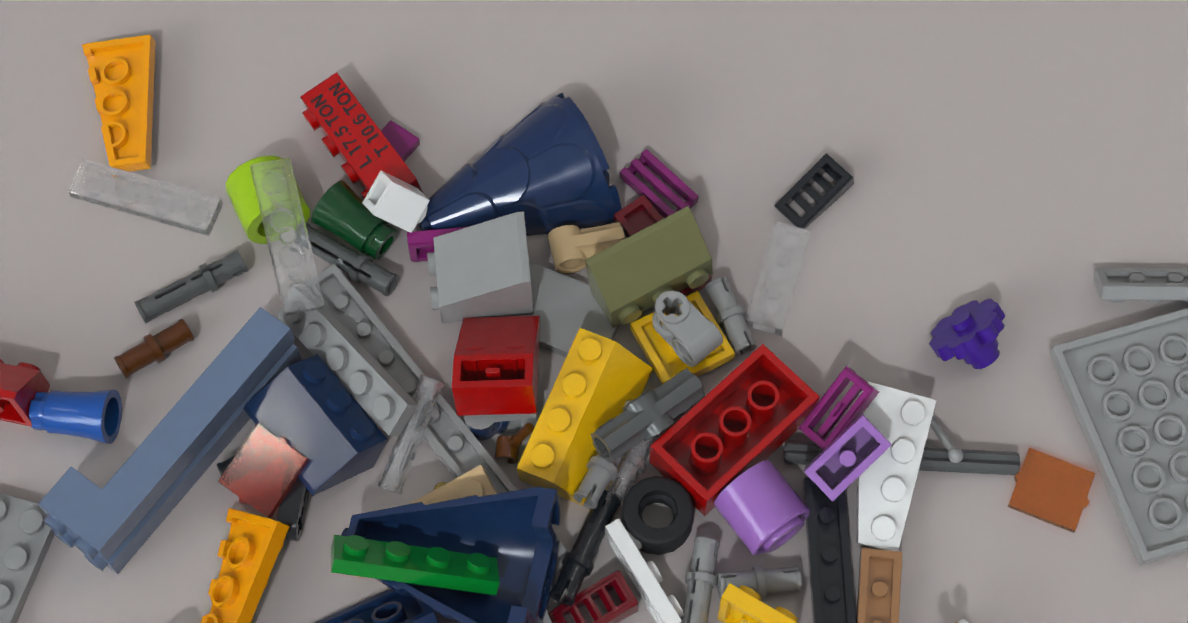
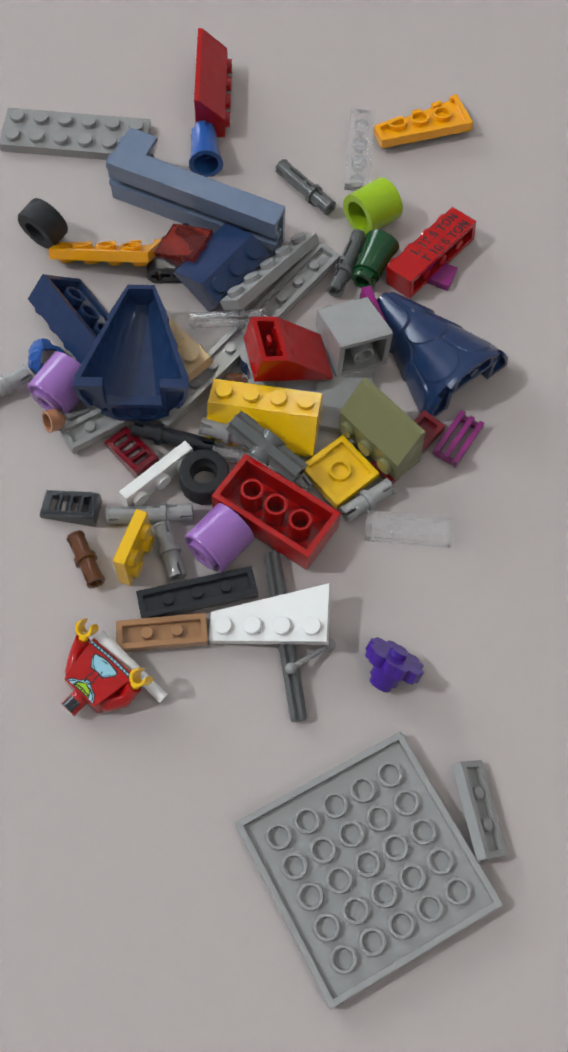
camera: 75 degrees right, 0 degrees up
reddish brown pin [114,319,194,378] -> none
clear plate [250,157,325,316] -> none
green plate [331,534,500,595] -> none
white brick [363,170,430,233] -> none
tan piece [547,222,625,274] -> none
light grey piece [652,291,723,367] -> none
black slope [774,153,854,232] -> none
magenta tile [798,366,880,449] -> none
medium lavender brick [804,413,892,502] -> none
clear orange piece [1008,448,1095,533] -> none

